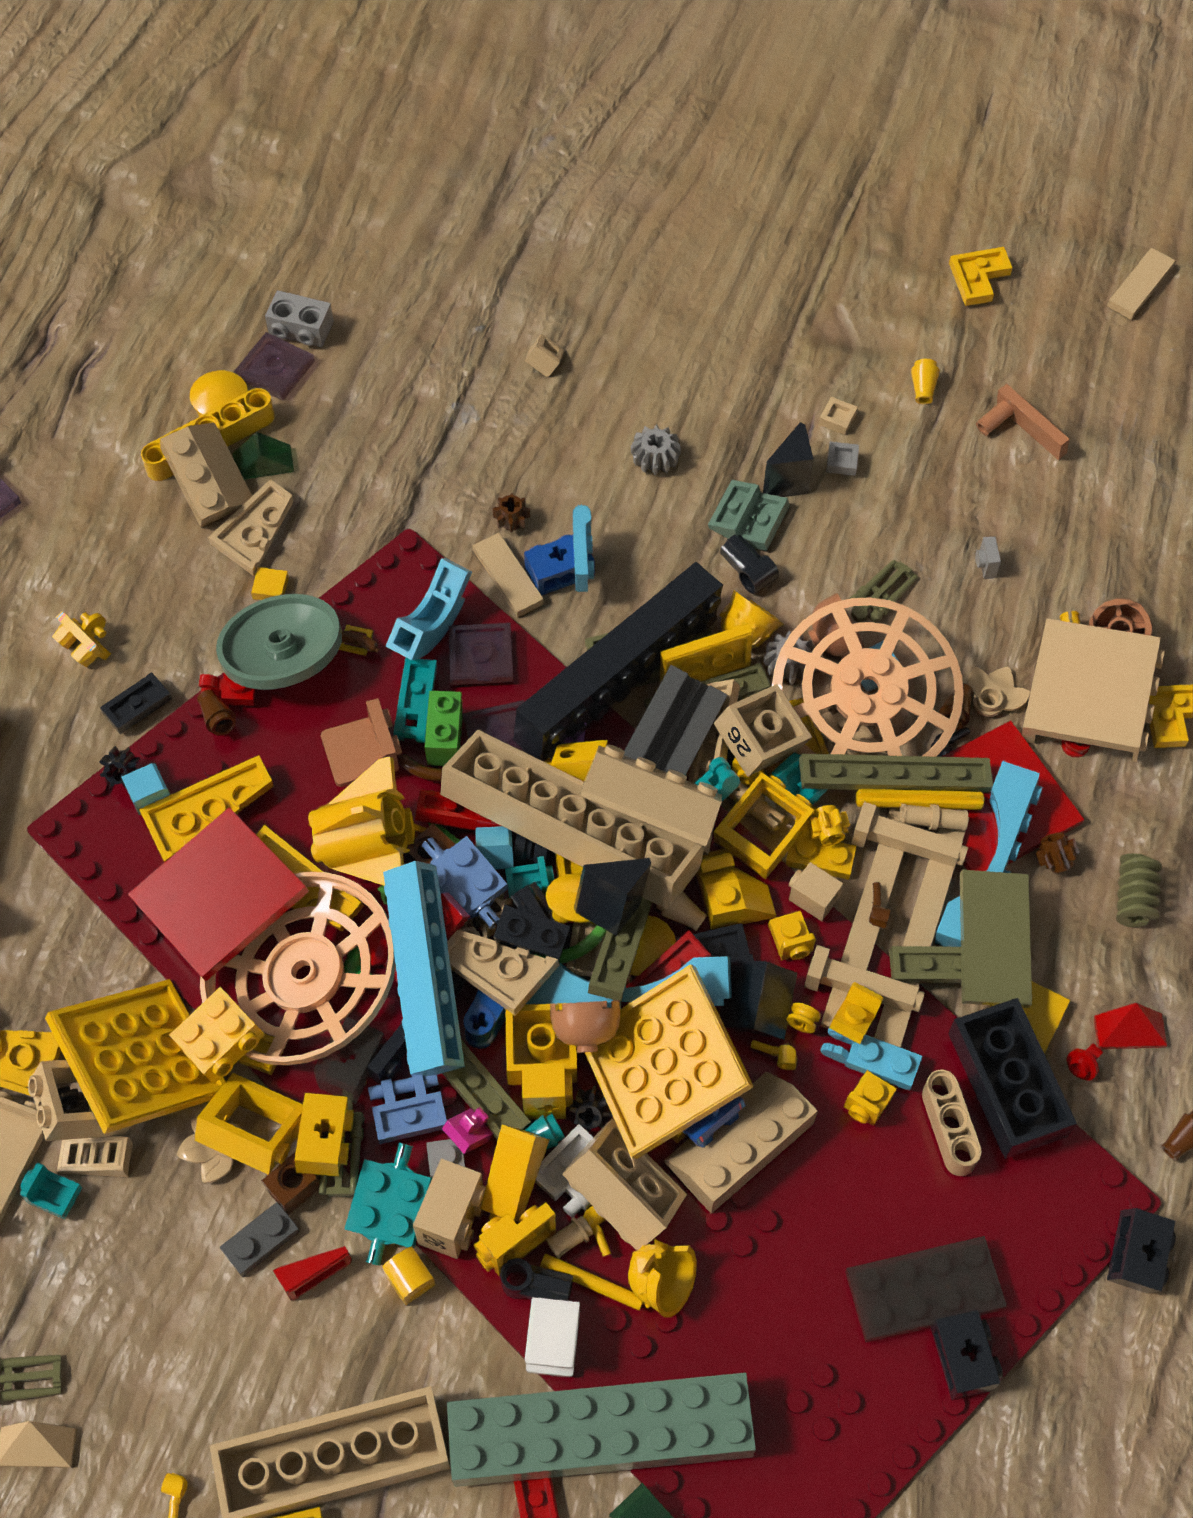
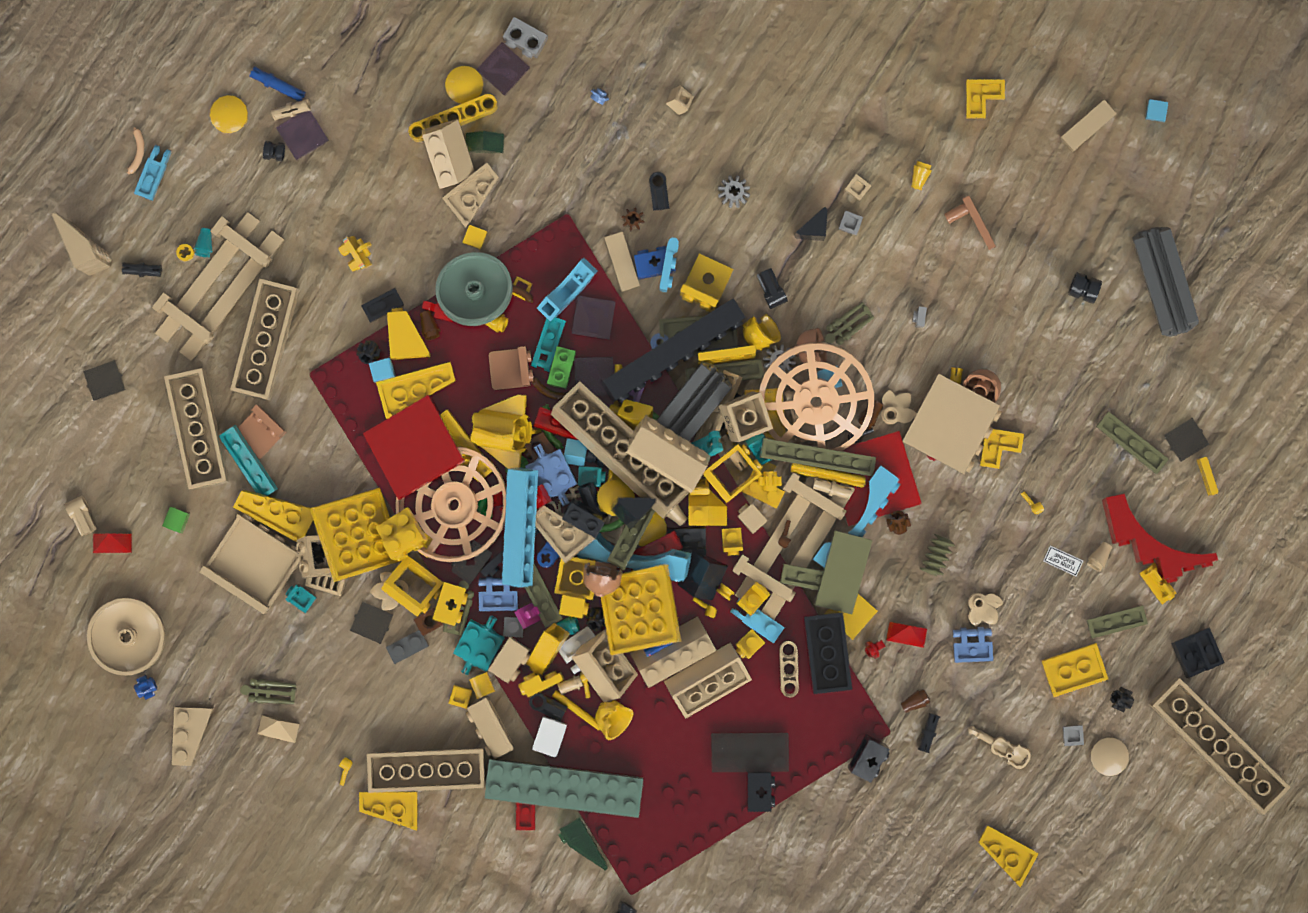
camera: 15 degrees right, 25 degrees up
red slope [273,1246,352,1301] -> none
sand green slope [708,480,790,551] -> none
none -> clear smoke piece [350,602,393,644]
none -> yellow slope [387,308,430,360]
none -> yellow tile [448,685,473,709]
none -> tan slope [466,696,515,759]
none -> yellow cone [485,314,508,332]
none -> medium blue plate [590,88,609,105]
none -> black piece [649,172,670,211]
none -> tan slope [664,642,752,719]
none -> yellow bracket [680,254,734,312]

